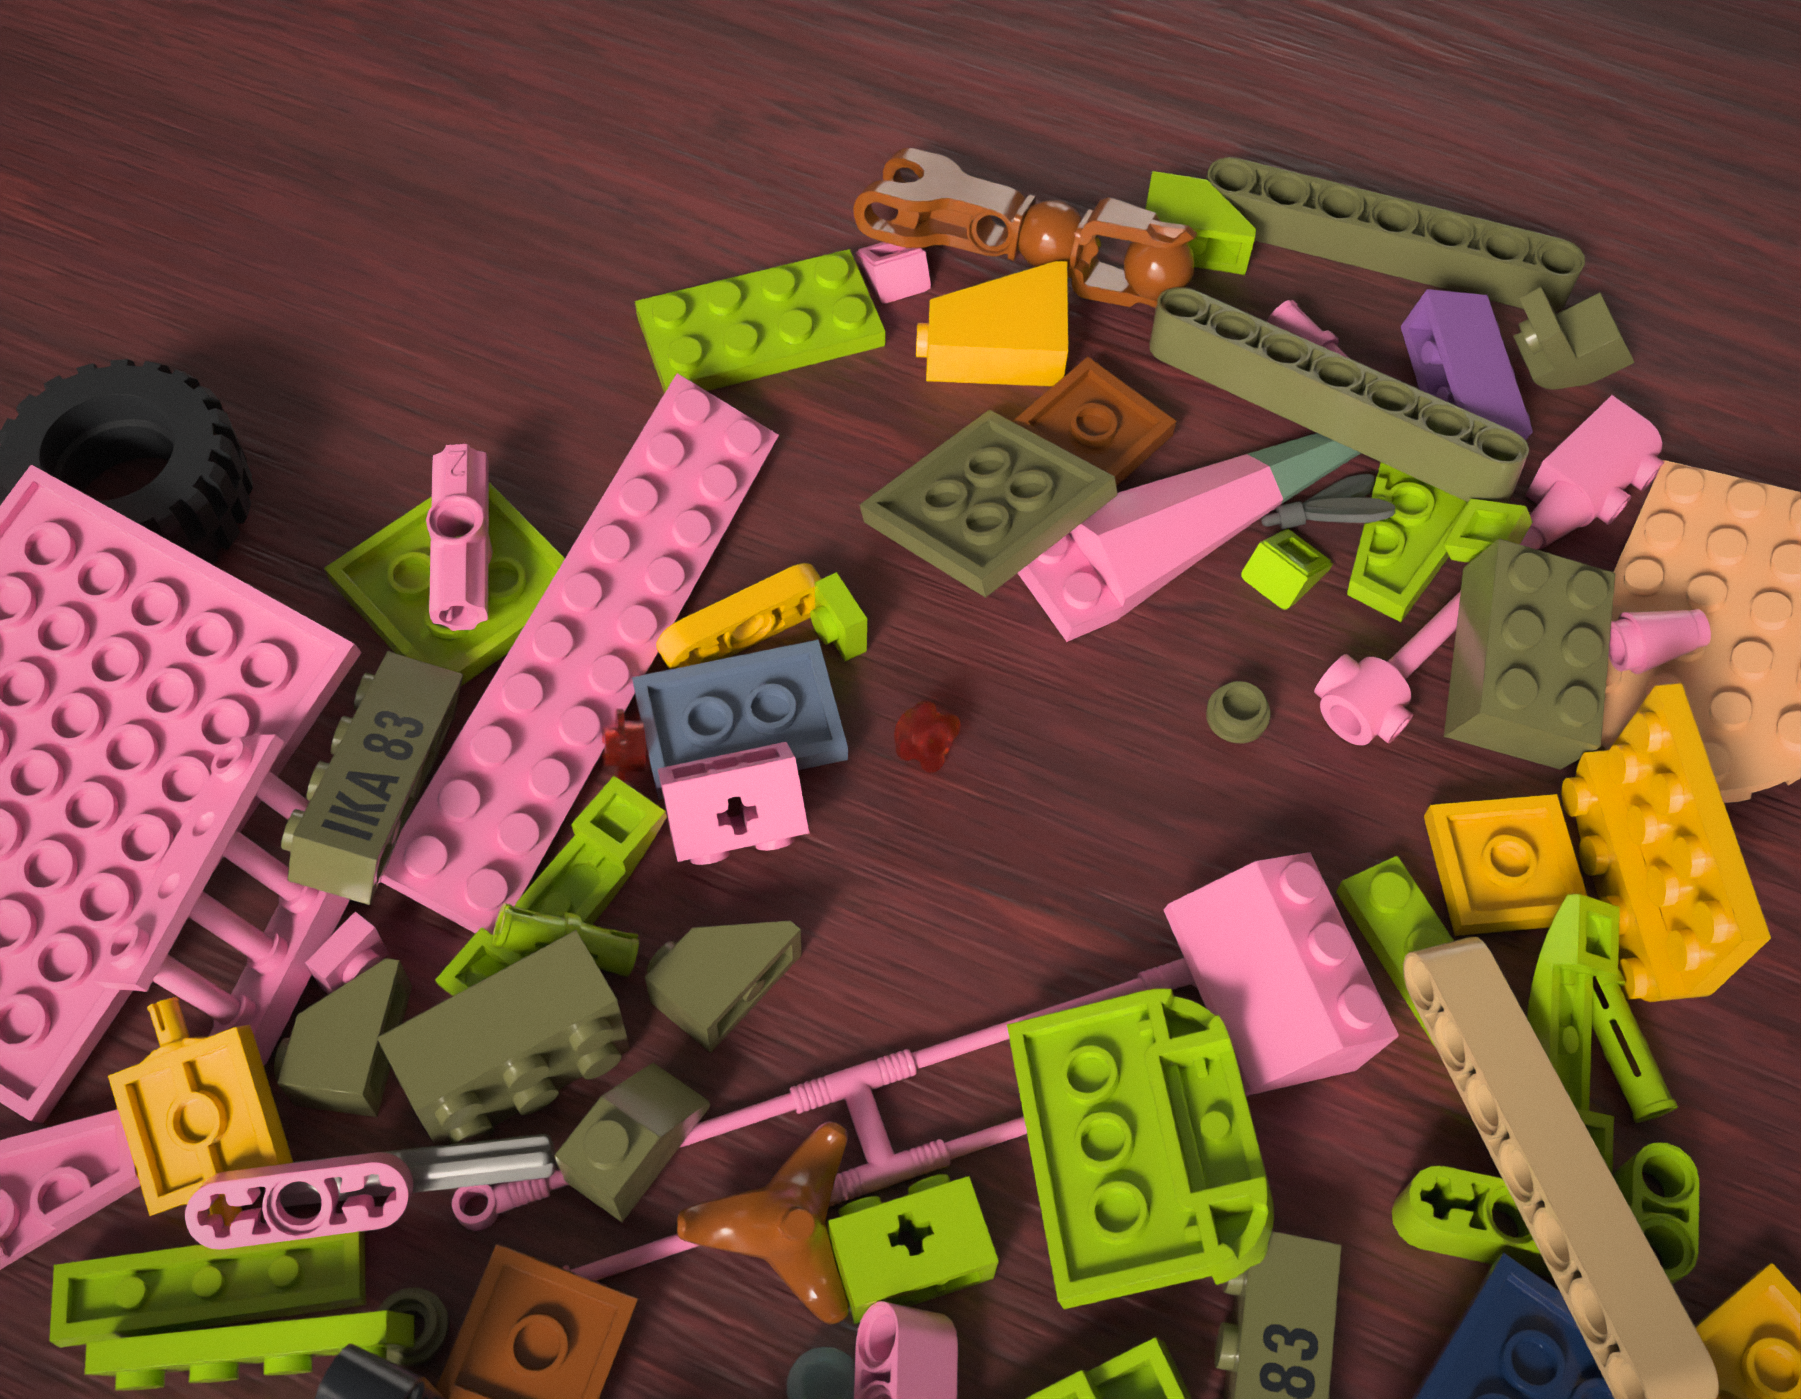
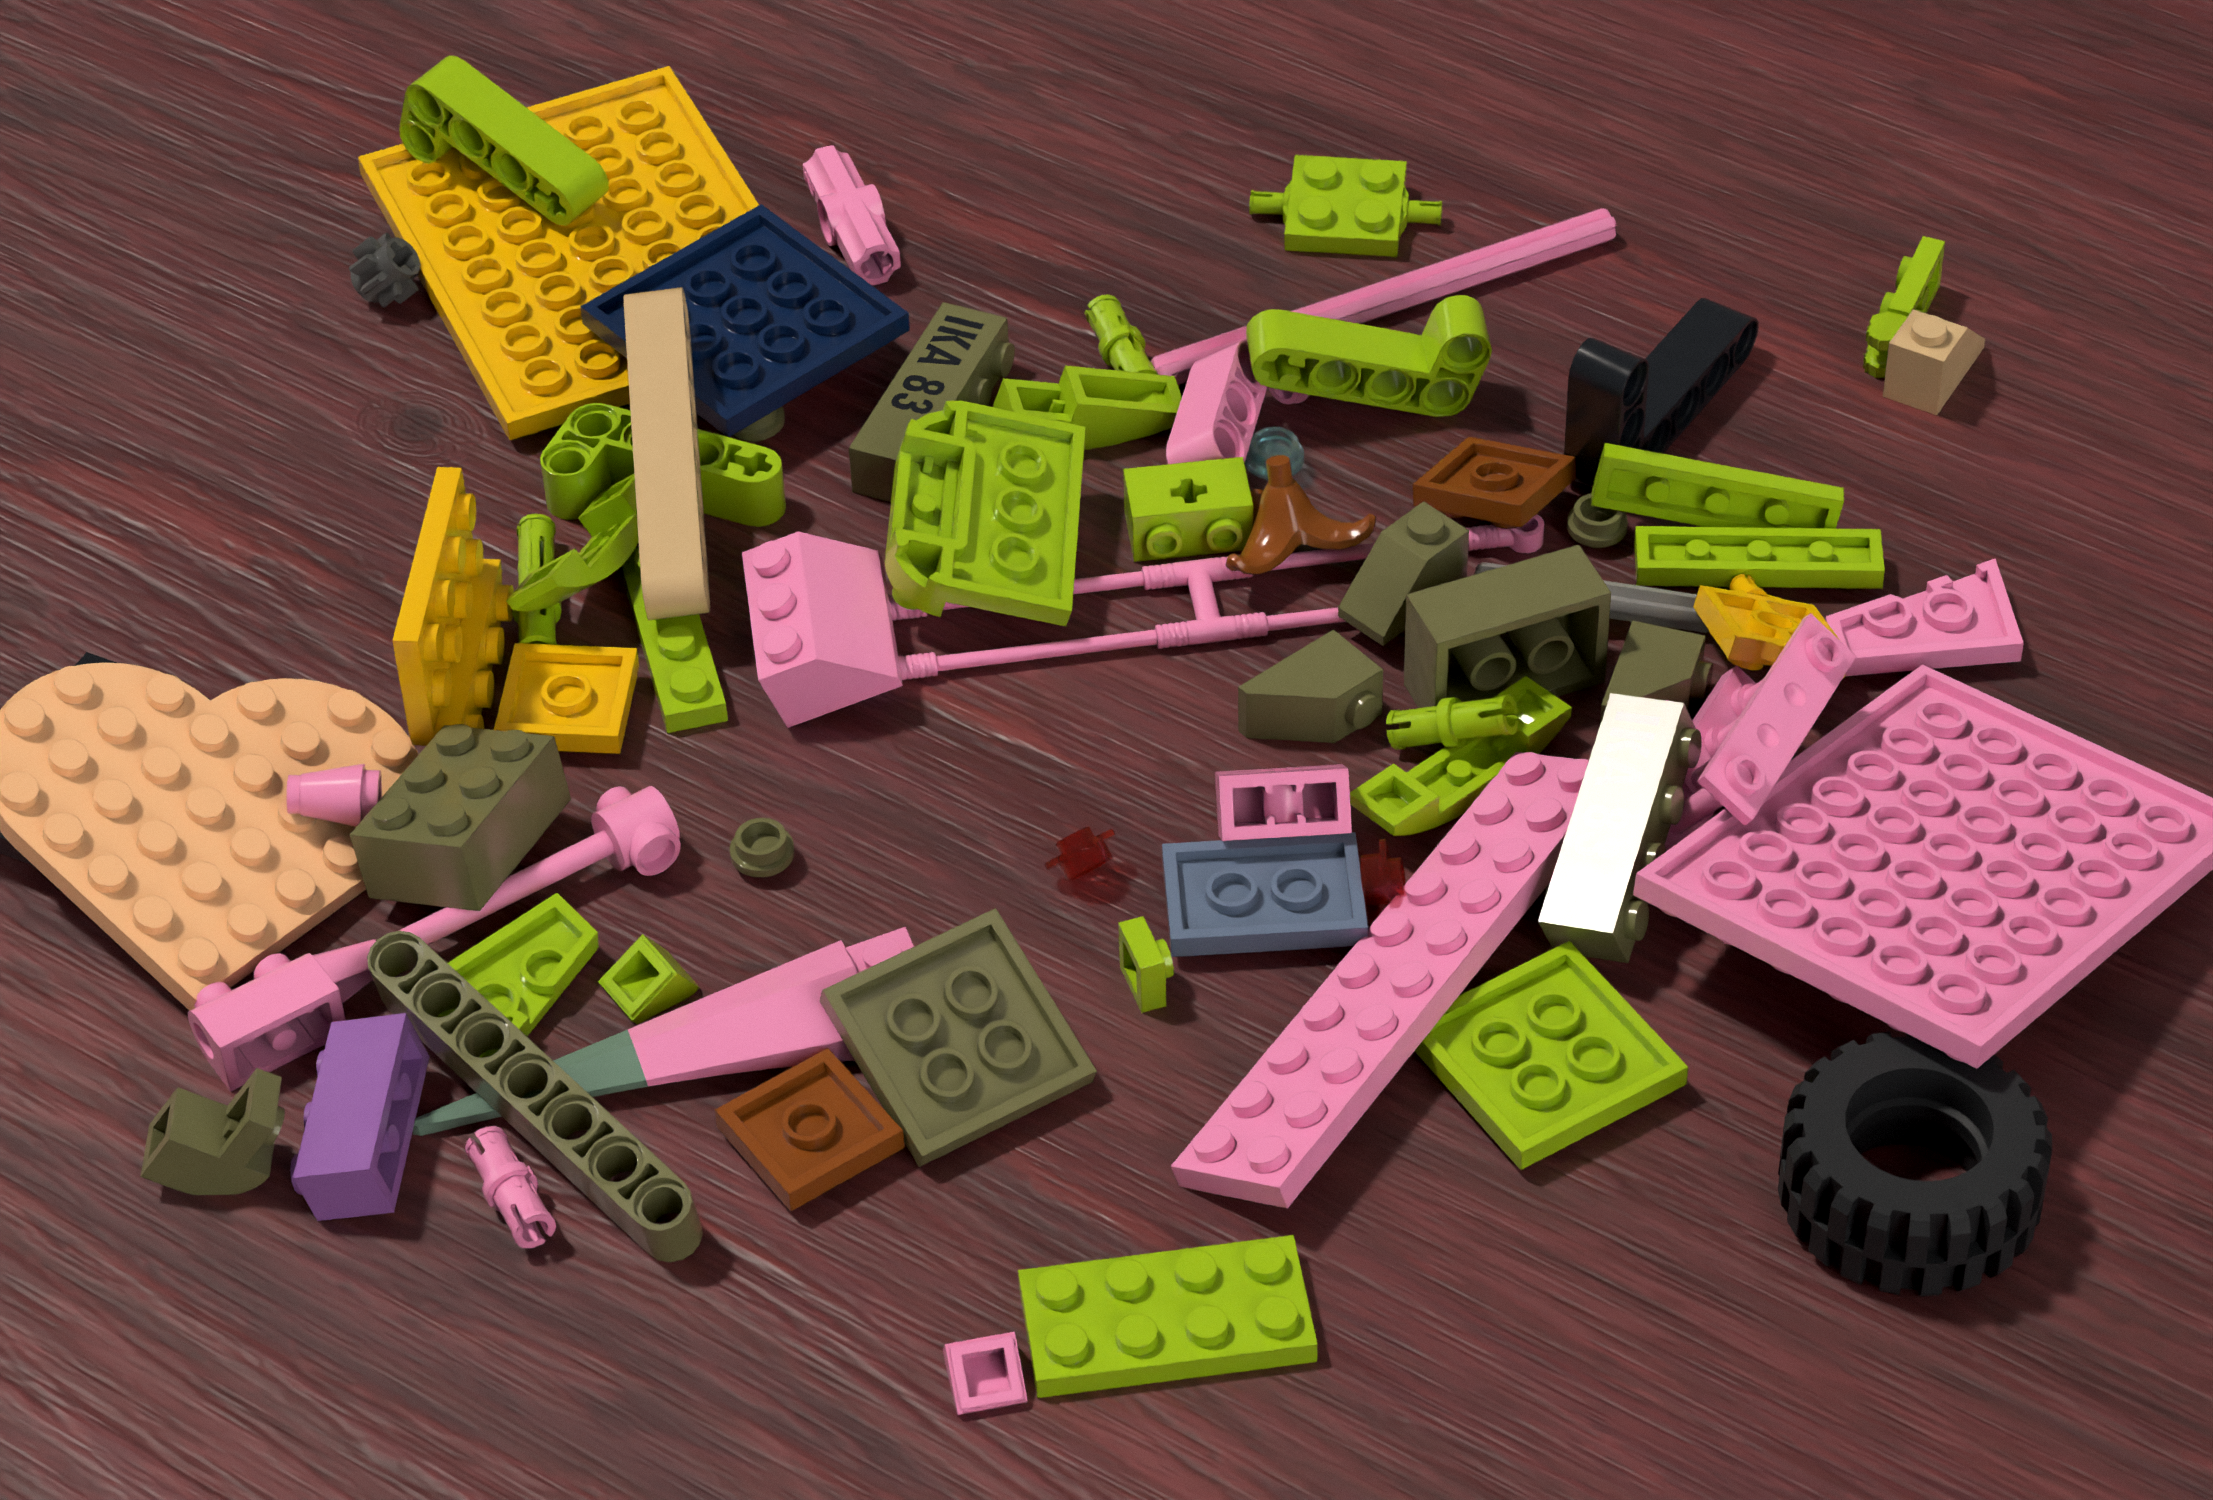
camera: 165 degrees left, 15 degrees down
bright pink beam [185,1152,414,1249] -> none
bright pink piece [426,444,493,631] -> none
yellow beam [656,563,822,670] -> none
dark orange piece [853,148,1197,308] -> none
yellow slope [916,261,1068,387] -> none
lime slope [1145,171,1256,275] -> none
olive beam [1206,157,1585,312] -> none
dark grey piece [1261,474,1395,530] -> none
lime plate [1444,499,1533,563] -> none

